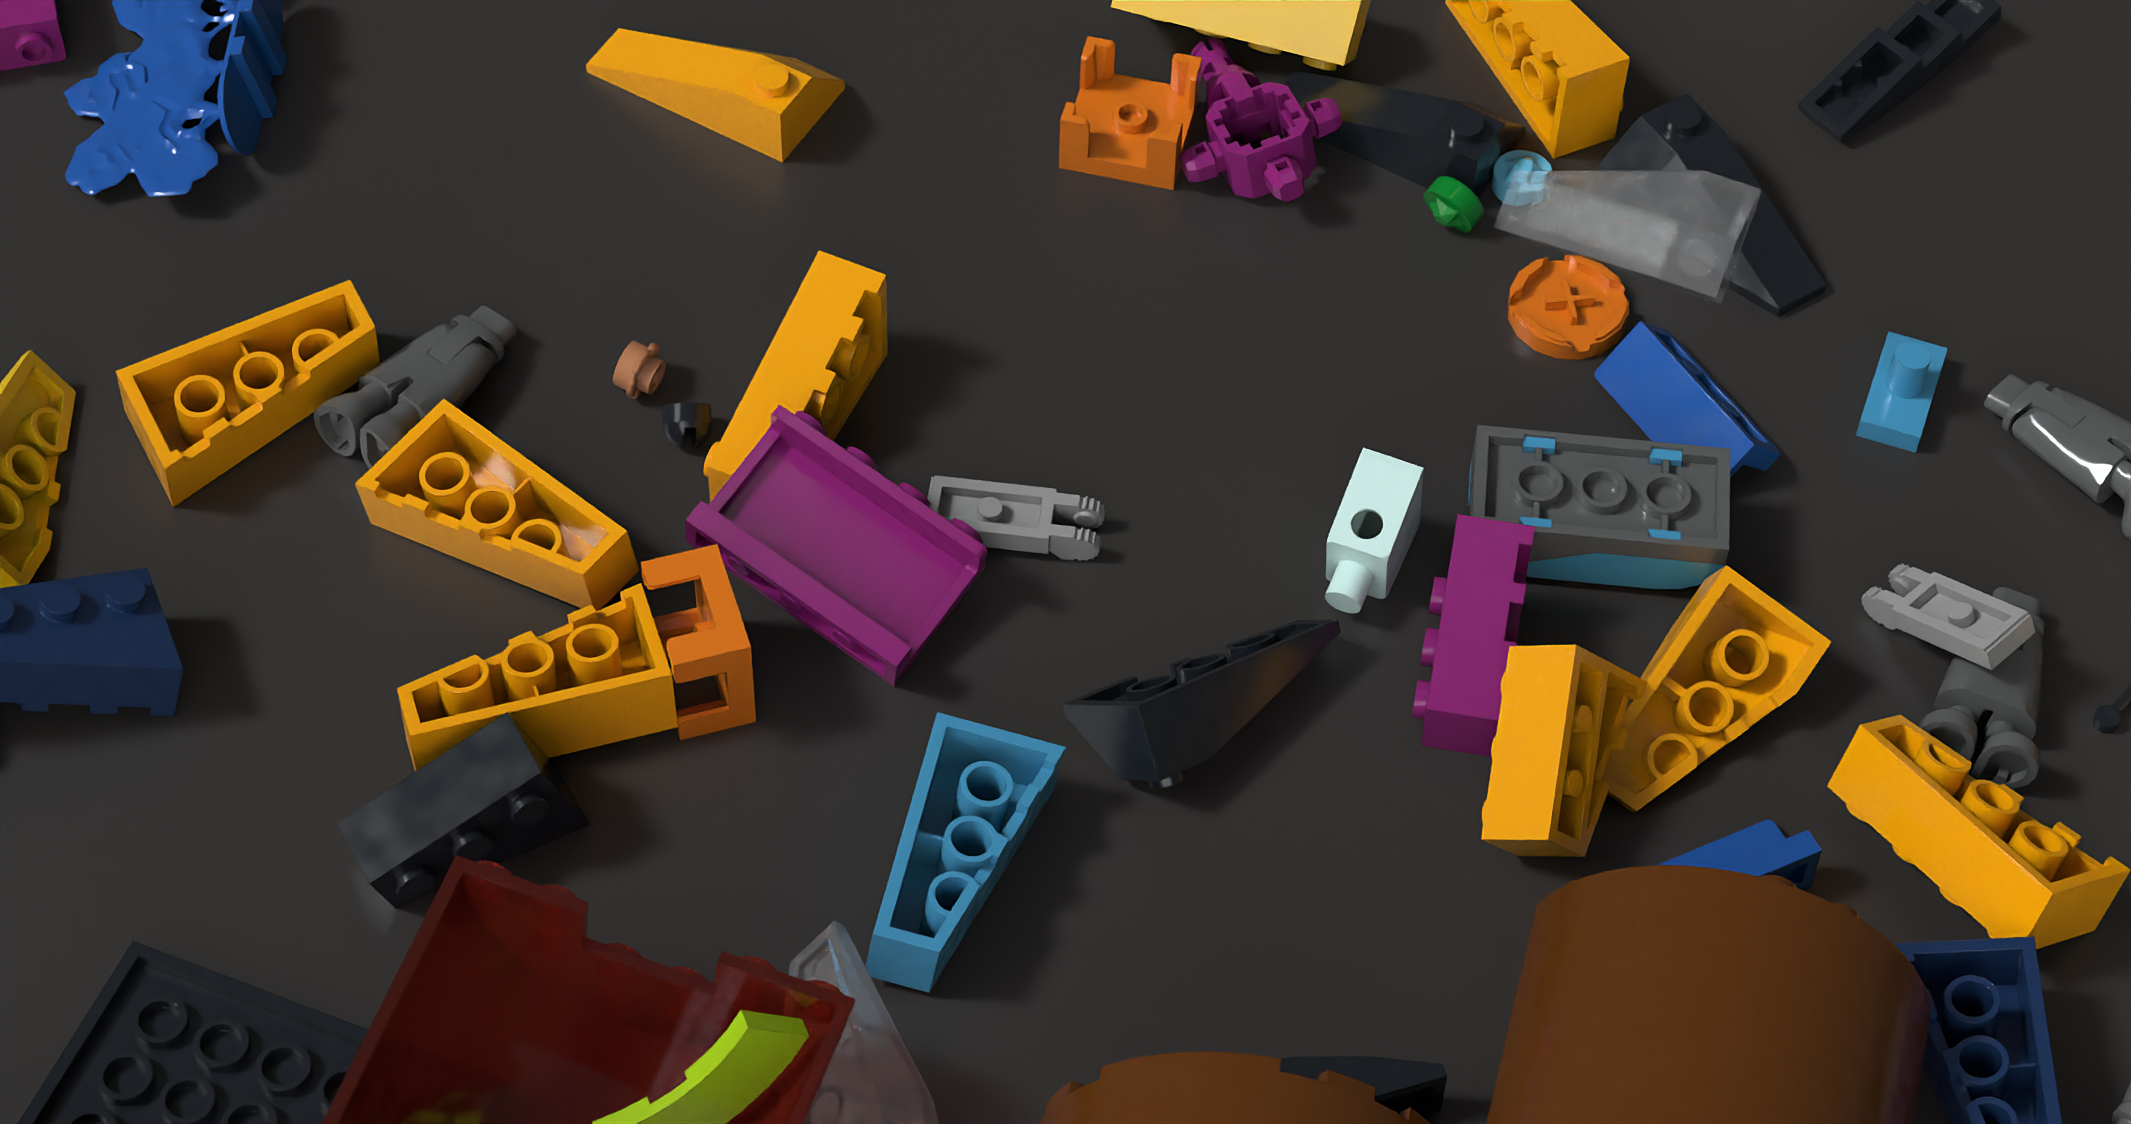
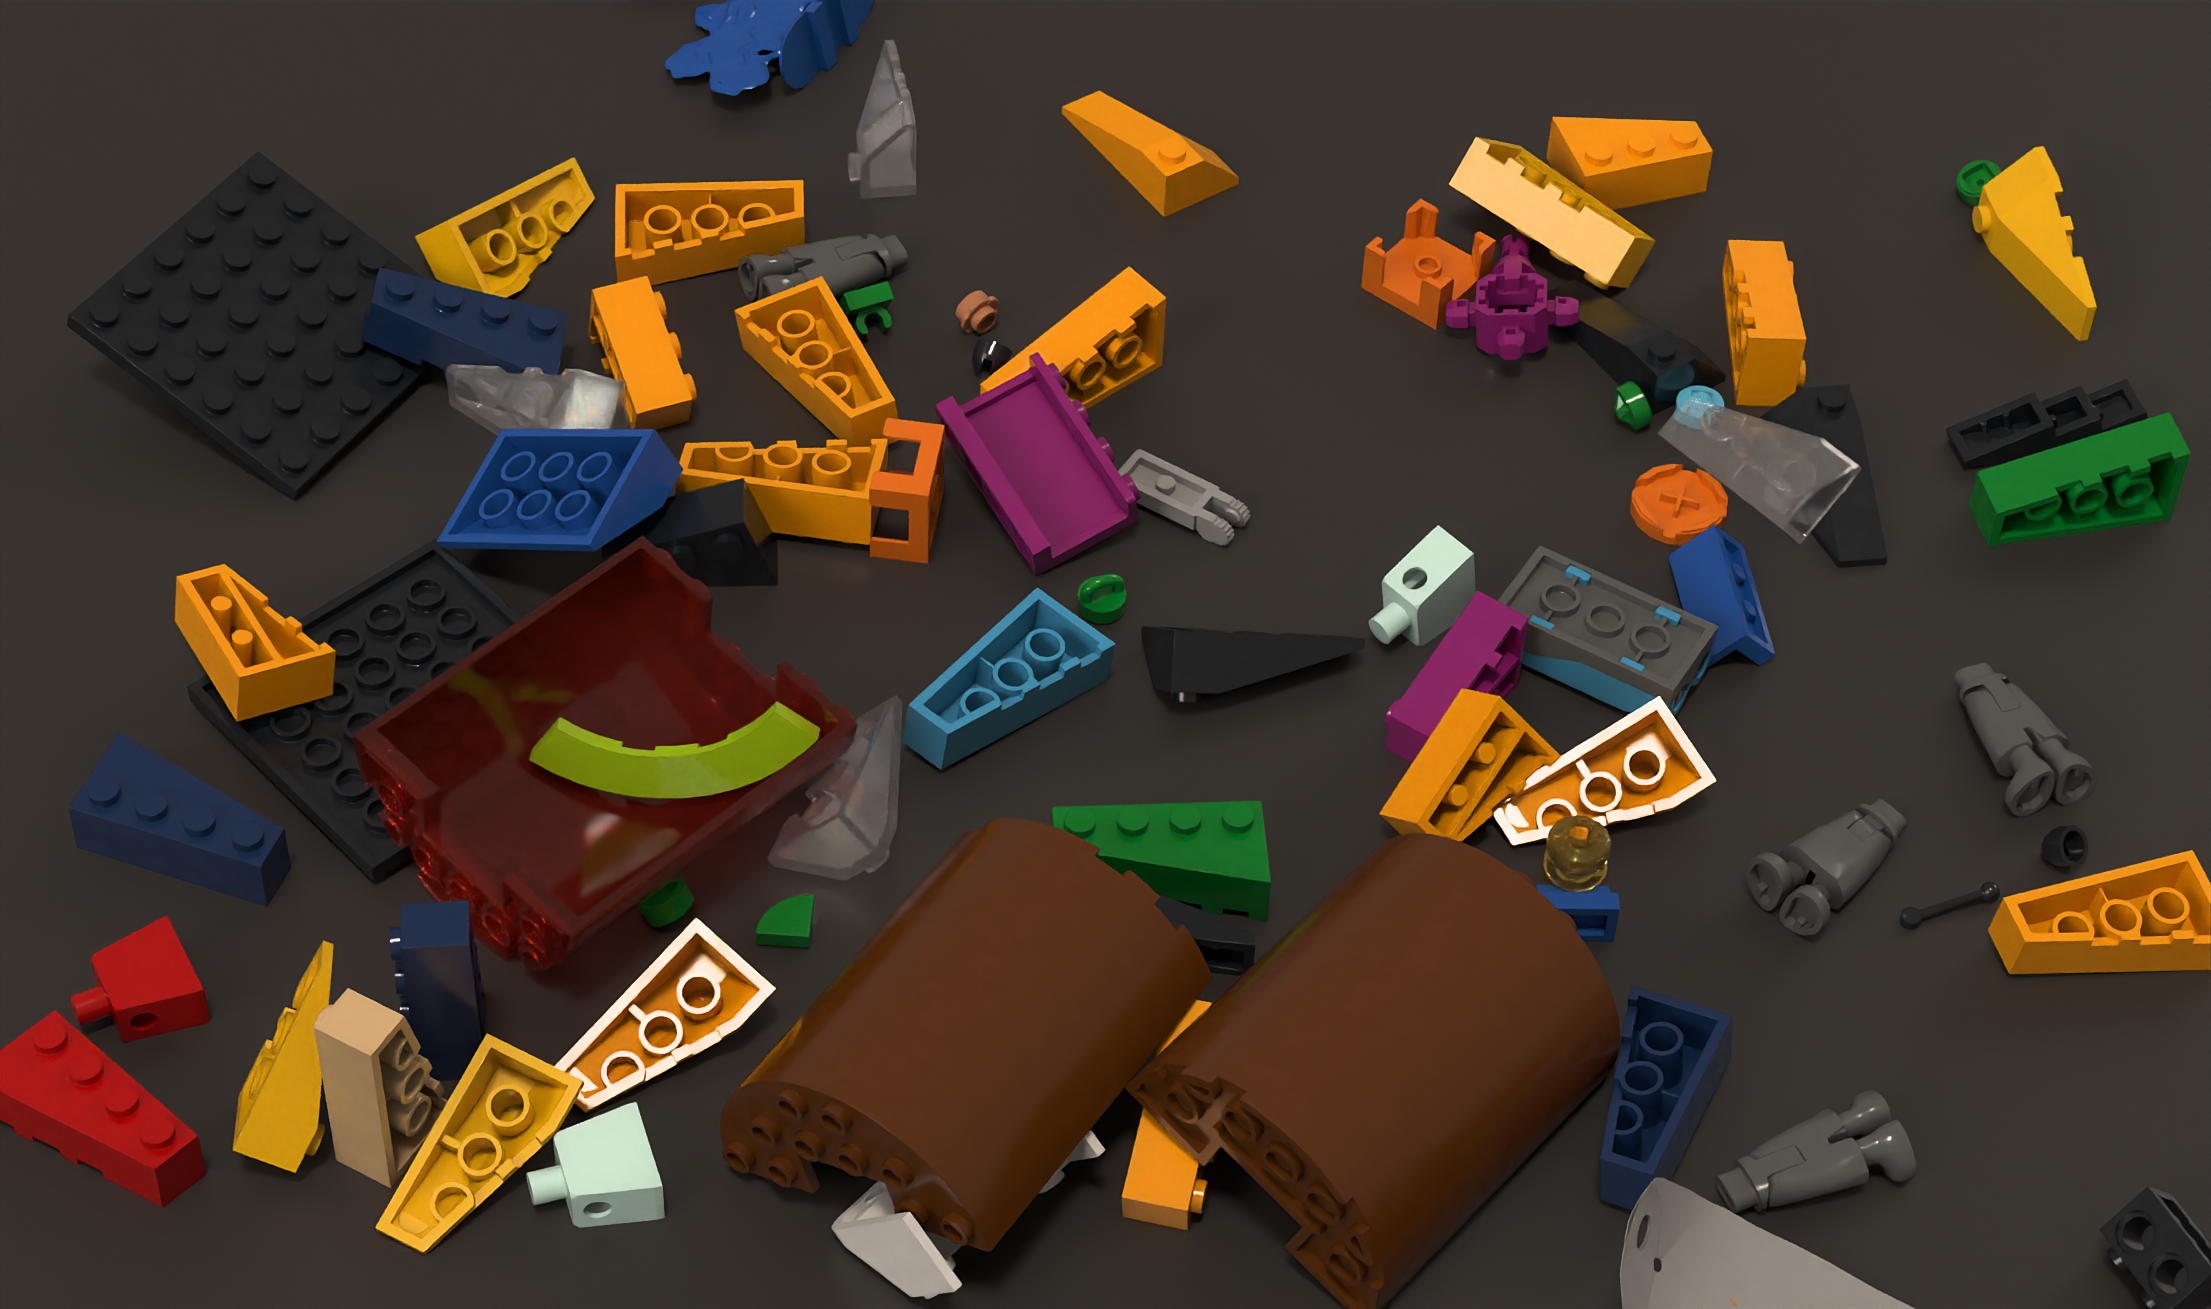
camera: 25 degrees right, 5 degrees down
light orange wedge [1827,715,2131,950] -> none
dark azure tile [1856,331,1948,453] -> none
light grey hinge [1861,563,2035,670] -> none
none -> blue slope [437,429,683,551]
none -> clear wedge [446,364,628,436]
none -> light orange wedge [588,276,697,430]
none -> green tile [838,281,894,340]
none -> clear wedge [848,39,916,199]
none -> green wedge [1051,801,1271,922]
none -> green tile [1077,573,1127,624]
none -> clear yellow piece [1543,815,1612,892]
none -> green wedge [1968,412,2191,547]

